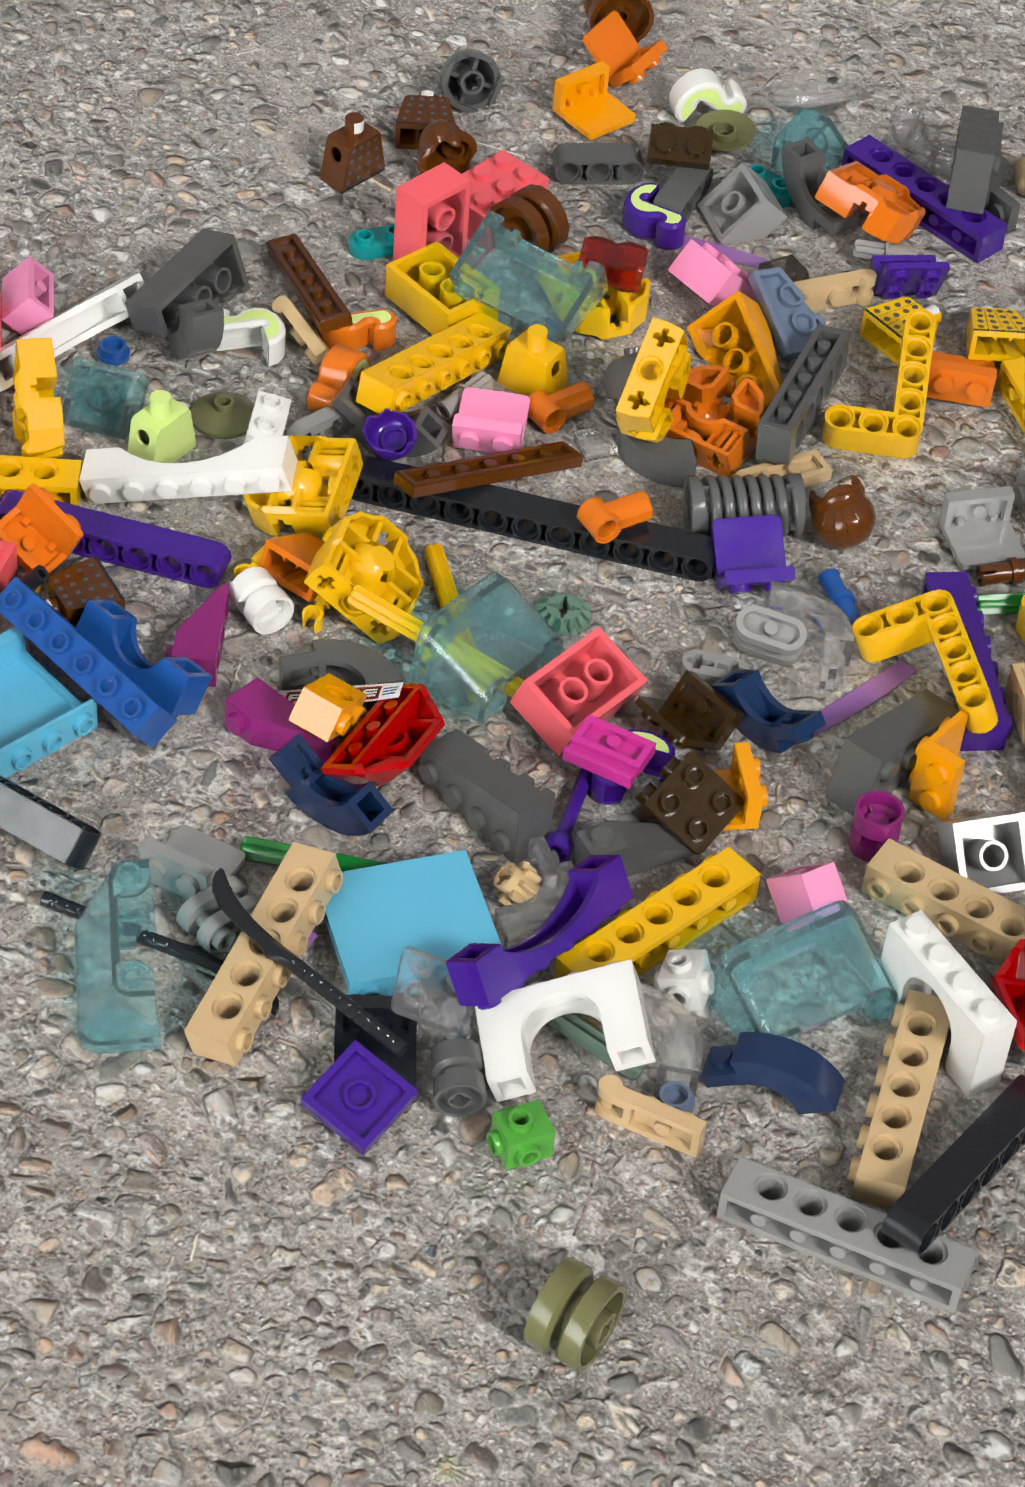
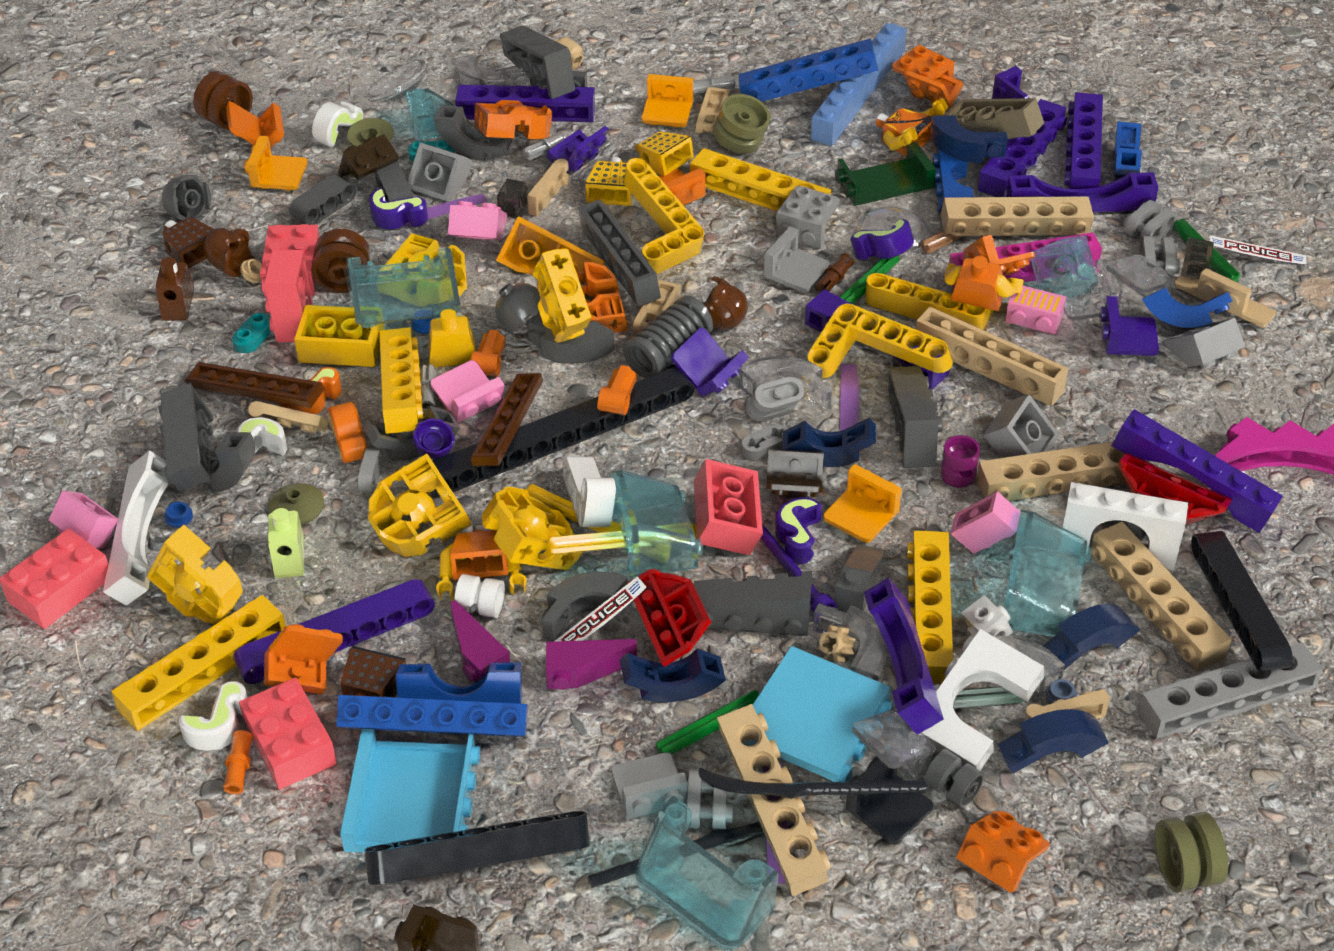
camera: 40 degrees left, 0 degrees up
black arm [18,565,49,594] -> none
clear light blue slope [62,356,151,440] -> none
white arch [79,435,297,504] -> none
white brick [244,390,291,444] -> none
light orange brick [288,673,367,742] -> none
dark purple plate [300,1040,419,1156] -> none
bright green brick [487,1099,555,1170] -> none
sand green gear [534,590,592,636] -> none
dark pink plate [562,714,656,789] -> none
clear tile [573,425,618,462] -> none
clear red brick [576,236,649,293] -> none
dark brown bracket [631,750,744,855] -> none
sand blue wing [748,267,826,361] -> none
blue pin [818,568,861,635] -> none
light orange bracket [908,710,968,821] -> none
none -> white beam [563,456,616,527]
none -> orange bracket [956,811,1050,893]
none -> dark blue arch [998,709,1109,773]

